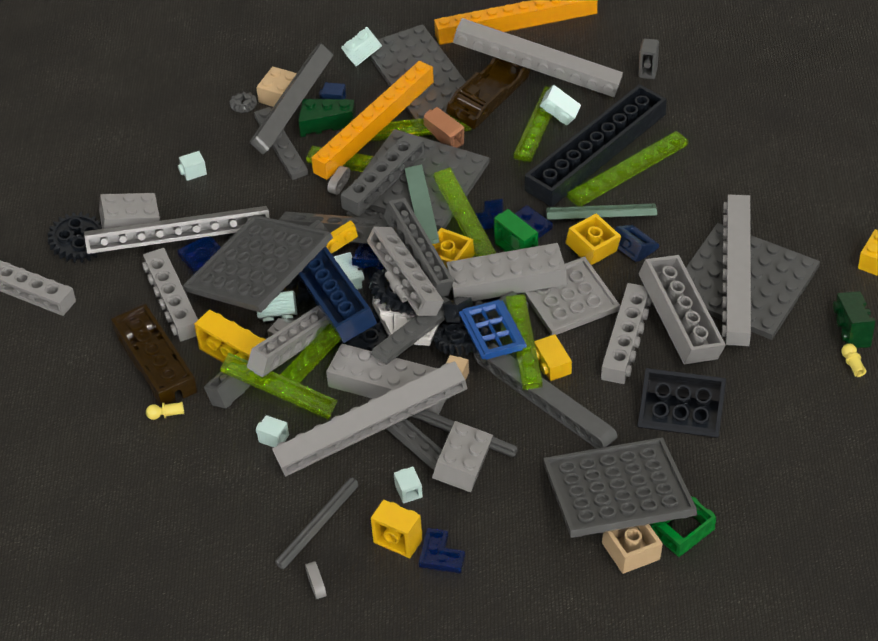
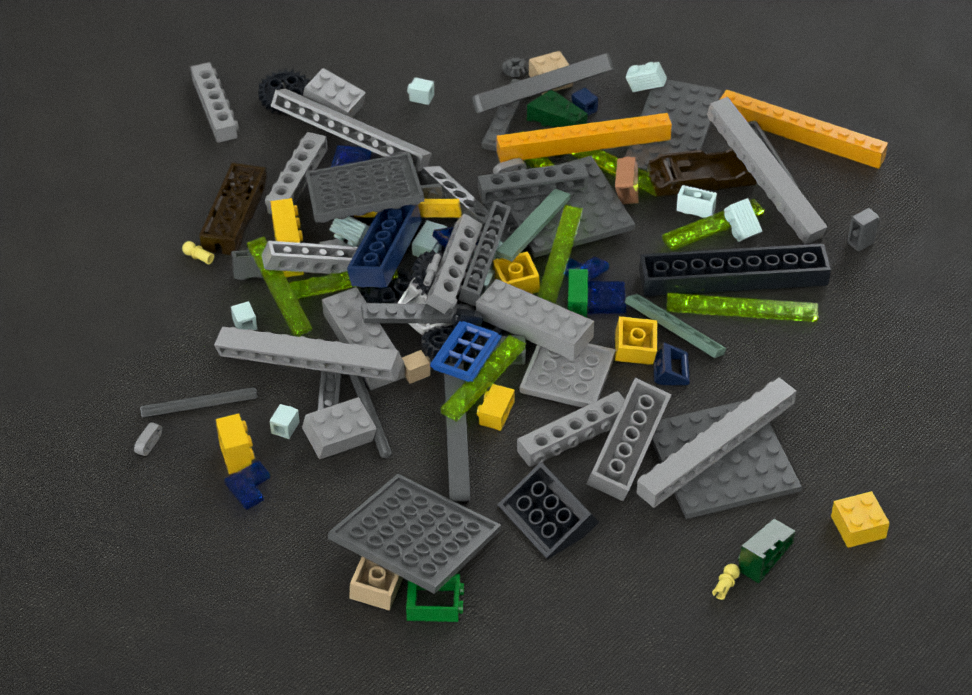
camera: 40 degrees right, 0 degrees up
none -> light aqua brick [676,185,717,219]

